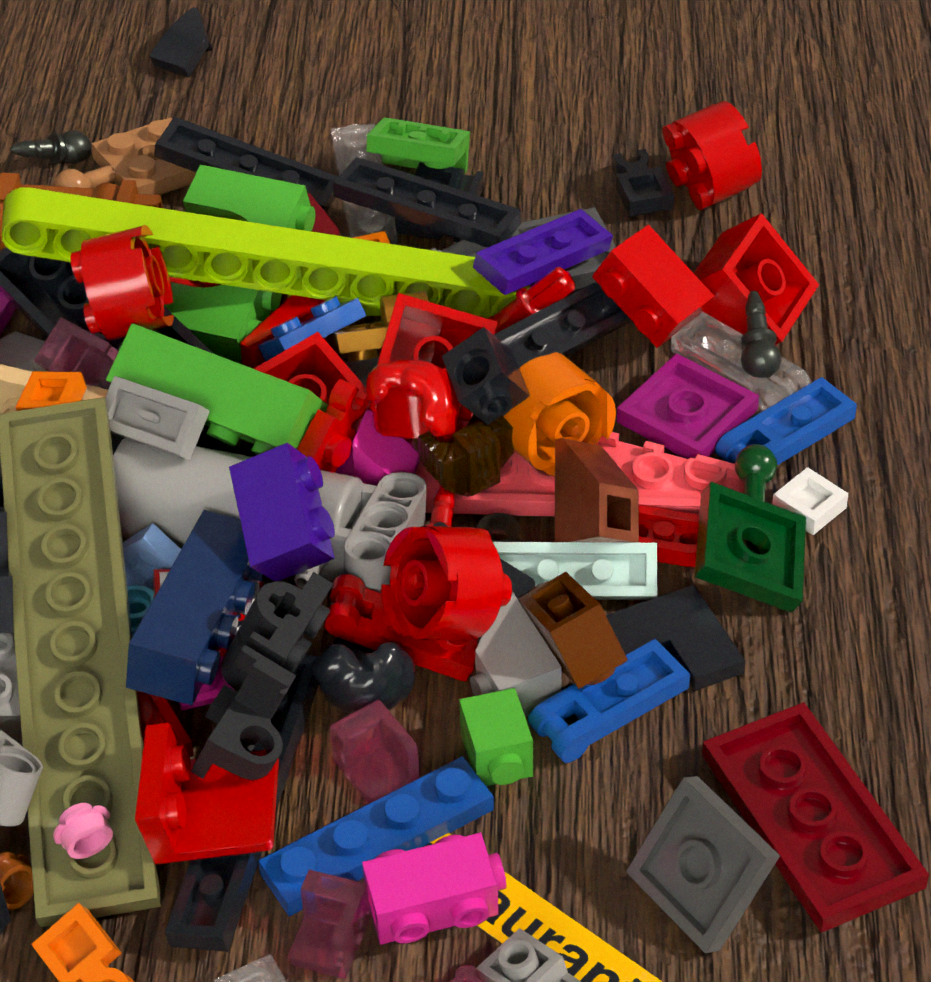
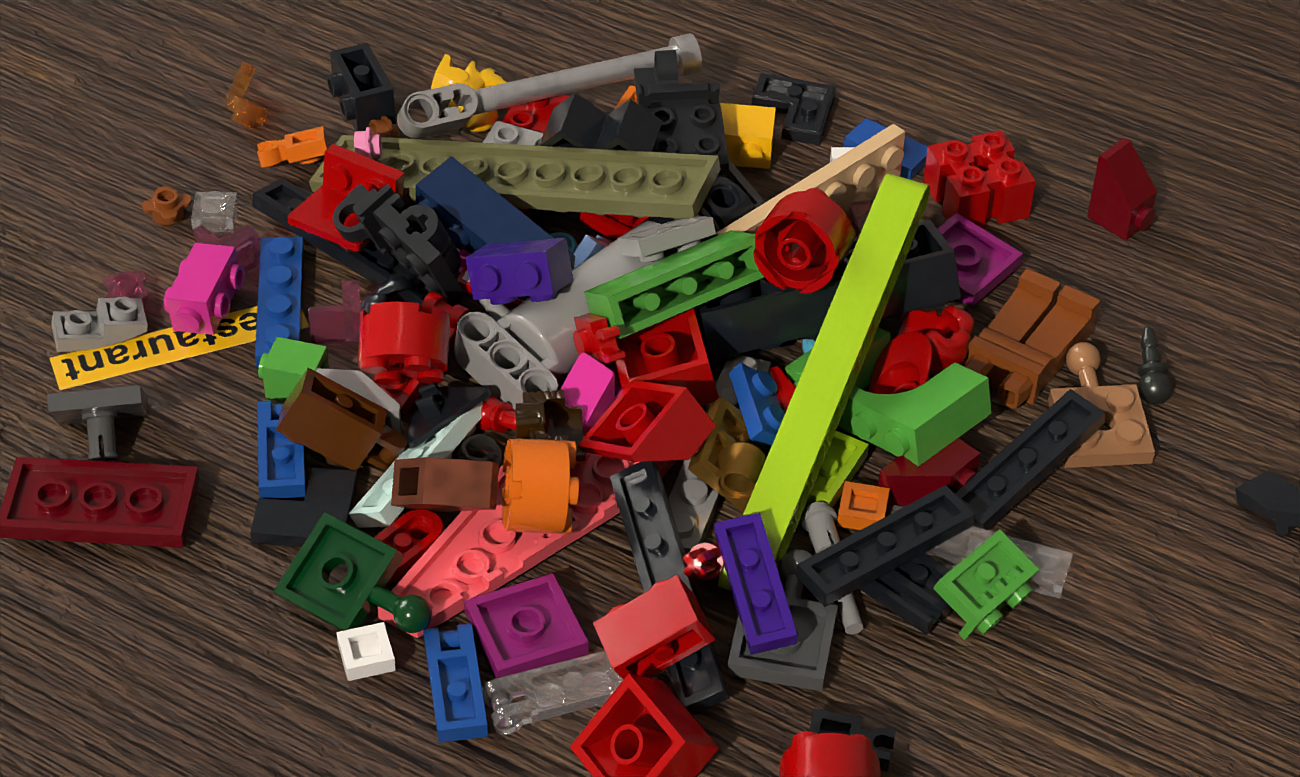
camera: 115 degrees right, 0 degrees up
orange plate [15,371,87,411] -> none
red hair [366,359,461,439] -> none
black brick [442,327,530,425] -> none
pearl dark grey bar [741,291,781,379] -> none

